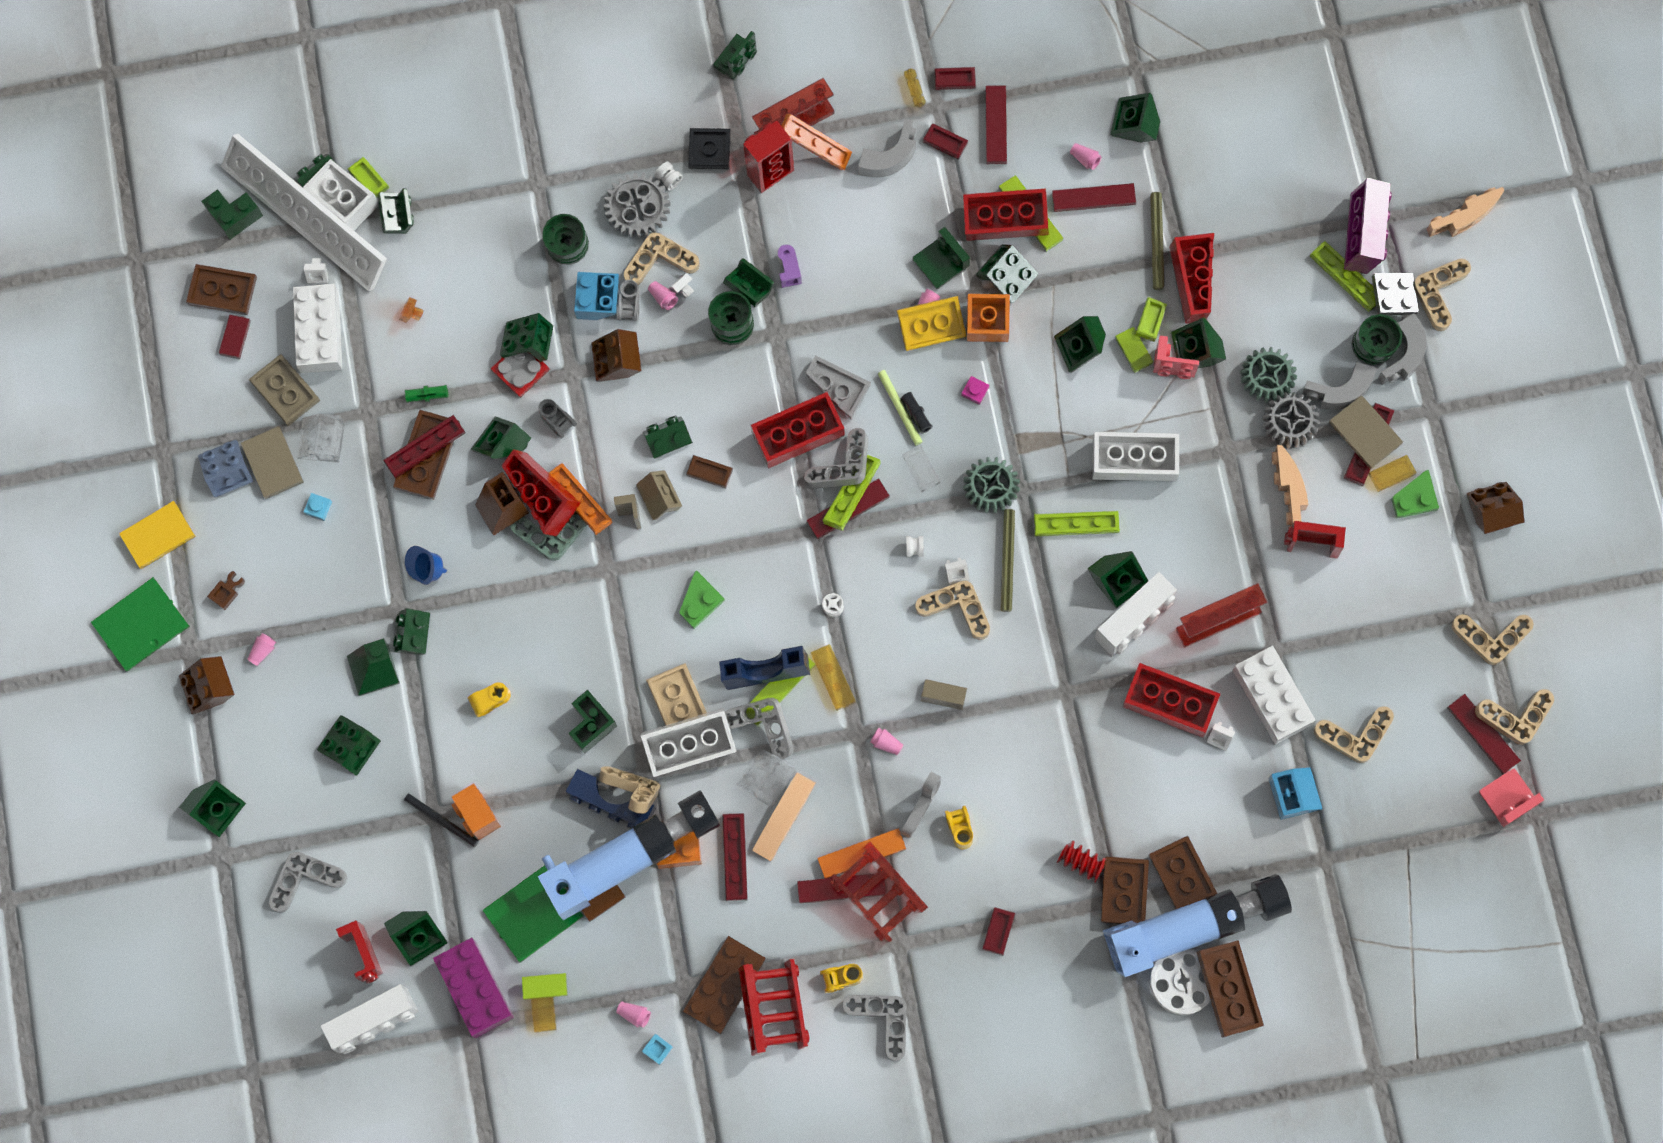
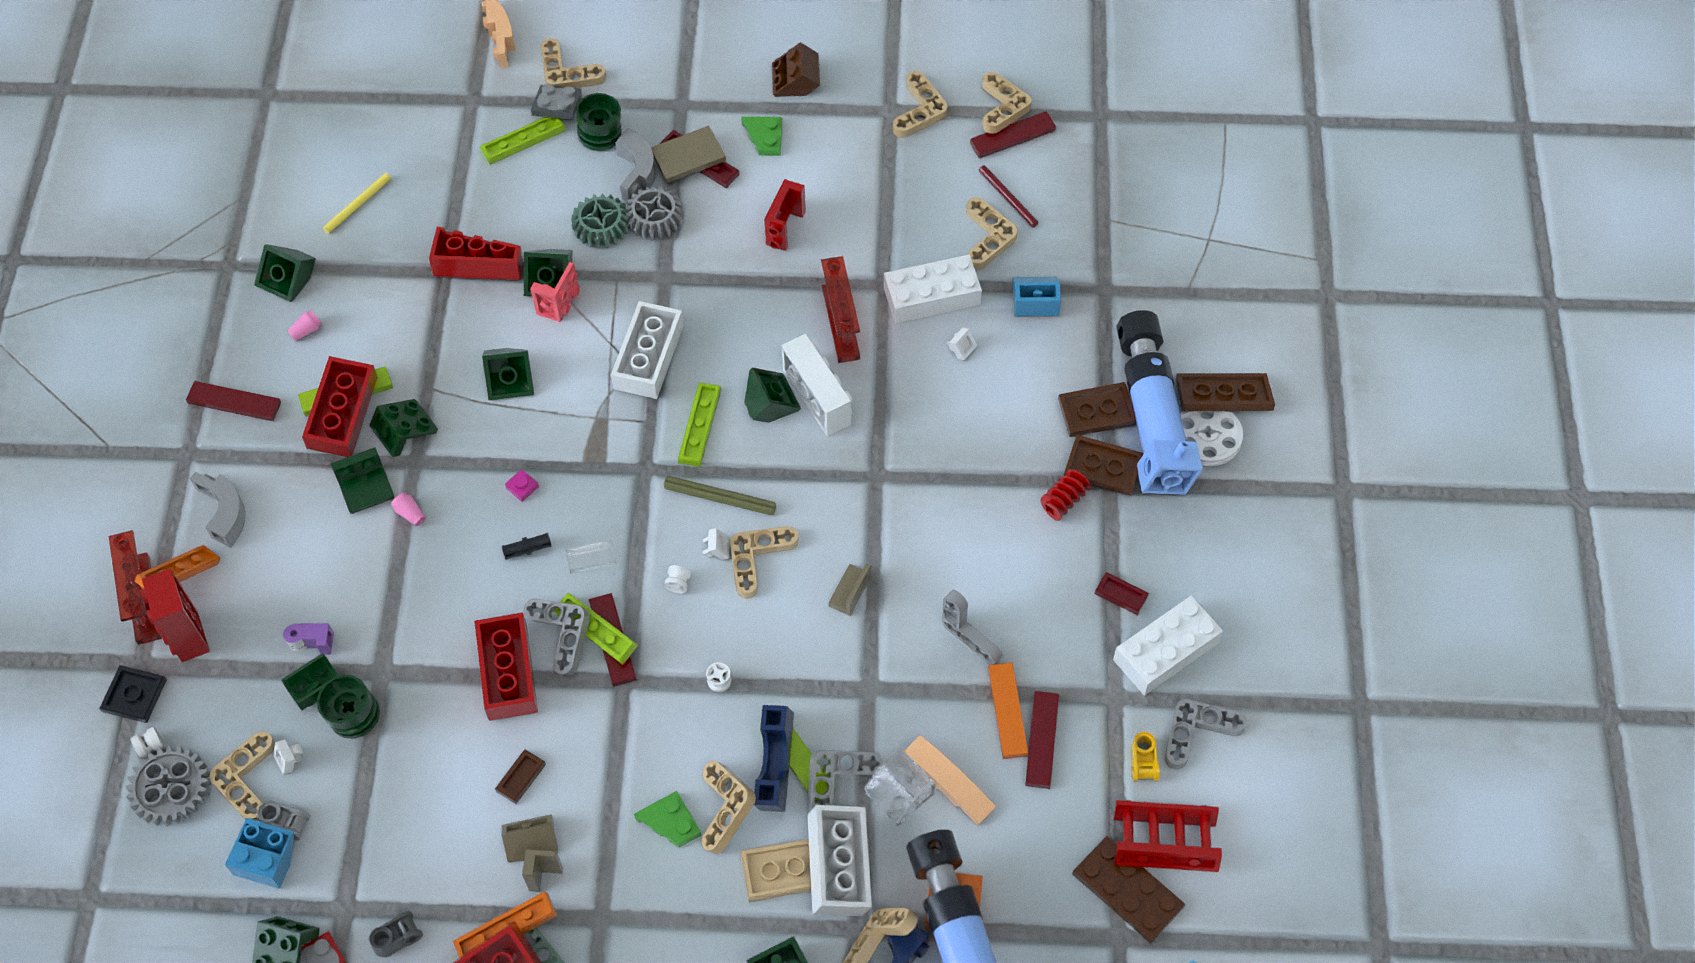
camera: 80 degrees left, 15 degrees down
dark green wheel [542,214,589,265] -> none
reddish brown slope [591,329,642,382] -> none
dark green bracket [643,415,693,459] -> none
bright pink cone [648,281,678,310] -> none
dark green bracket [713,31,757,80] -> none
dark red tile [722,813,748,901] -> none
light grey wing [806,355,871,420] -> none
clear yellow tile [810,644,856,711] -> none
clear red fence [830,841,928,942] -> none
bright pink cone [870,728,904,755] -> none
yellowish green bar [878,370,923,446] -> none
yellow tile [896,296,967,351] -> none
clear yellow axle [904,68,926,107] -> none
dark red tile [923,123,968,160] -> none
dark red tile [934,67,976,90] -> none
yellow piece [944,805,973,850] -> none
sand green gear [963,457,1020,513] -> none
orange brick [967,294,1010,342] -> none
dark red tile [1052,183,1136,212] -> none
lime tile [1115,327,1153,373] -> none
red brick [1123,663,1220,738] -> none
lime tile [1135,297,1167,342] -> none
olive axle [1150,192,1165,290] -> none
light nougat slope [1272,445,1308,527] -> none
brick [1344,178,1392,274] -> none
clear yellow tile [1369,455,1417,492] -> none
light grey arch [1378,313,1426,385] -> none
coral bracket [1479,768,1544,827] -> none
none -> light yellow bar [323,173,391,234]
none -> tan beam [702,761,756,854]
none -> dark red bar [979,165,1039,228]
none -> white brick [1113,595,1223,696]

